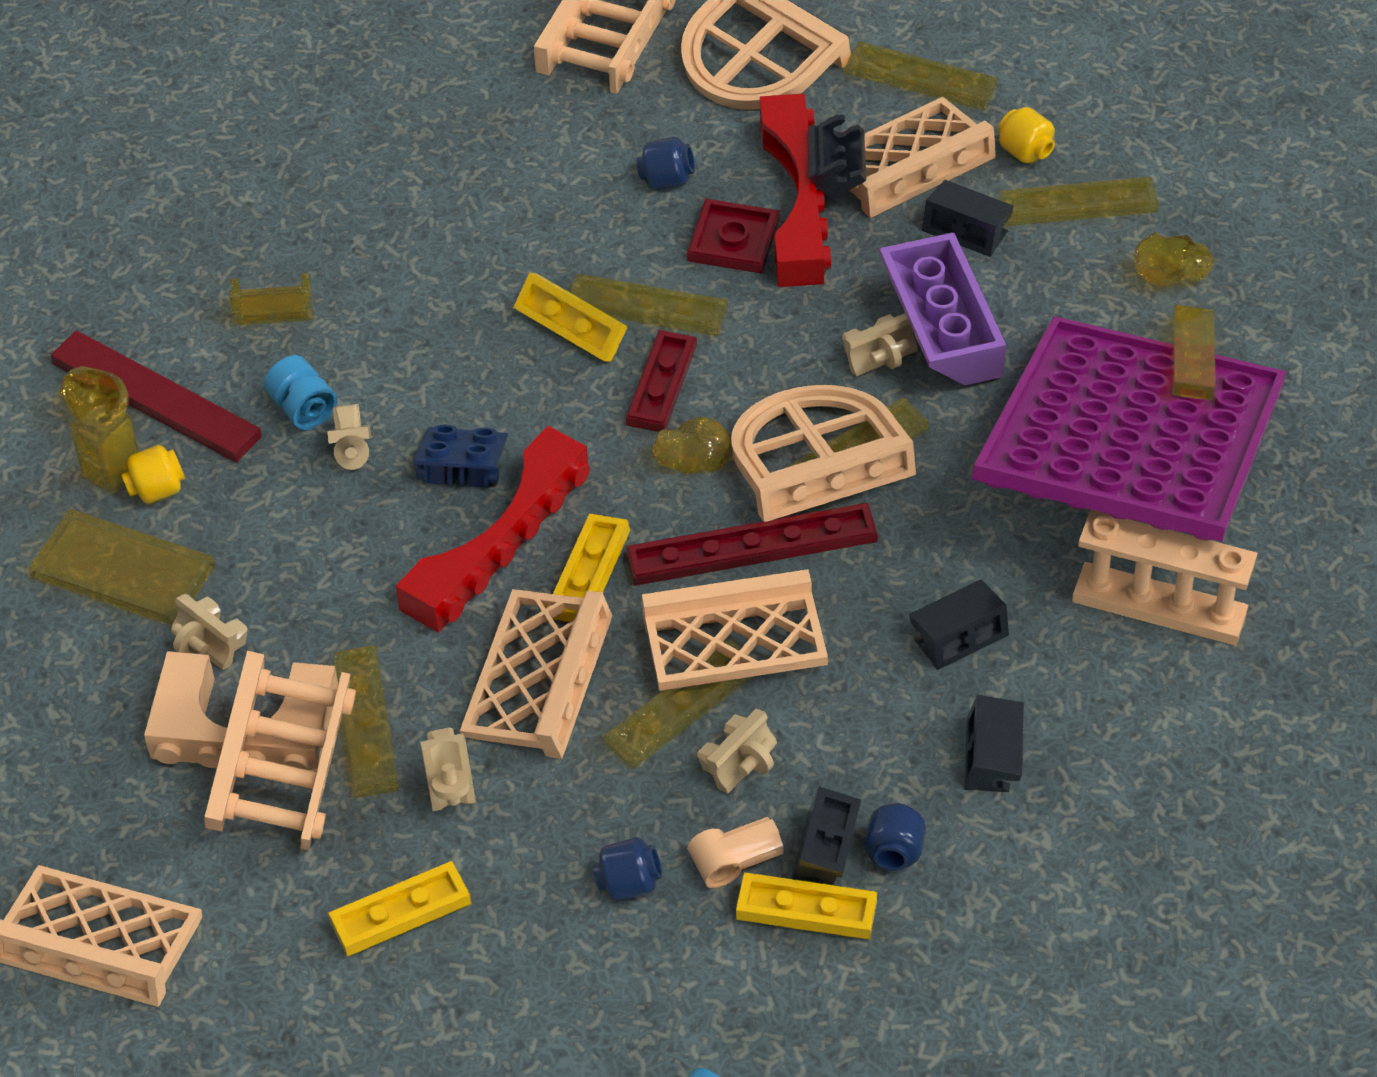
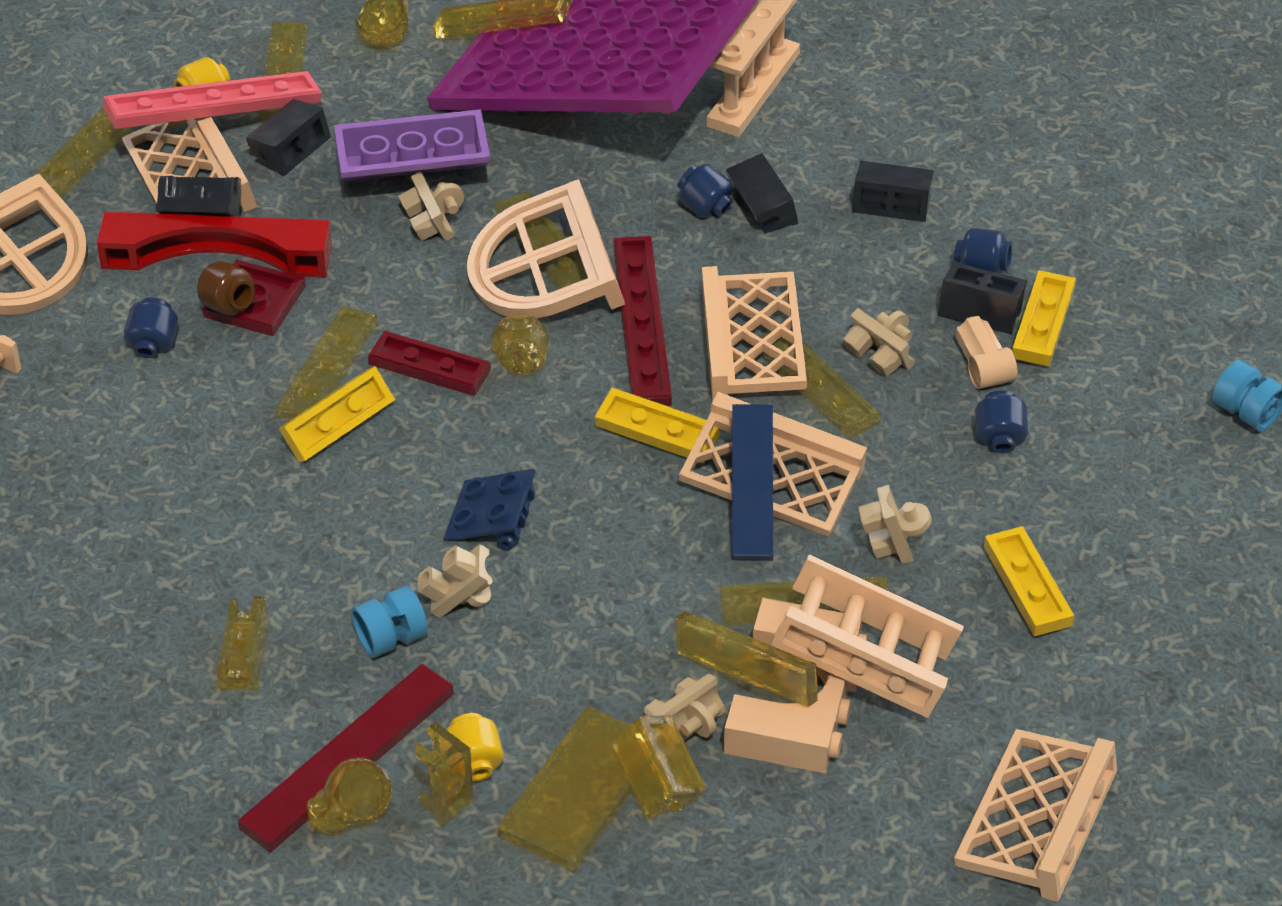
camera: 85 degrees left, 5 degrees down
red arch [396,426,590,633] -> none
none -> coral tile [102,71,322,129]
none -> reddish brown head [197,261,255,316]
none -> clear yellow hinge [612,715,706,818]
none -> clear yellow tile [675,611,818,707]
none -> dark blue head [677,164,733,219]
none -> dark blue tile [732,404,773,561]

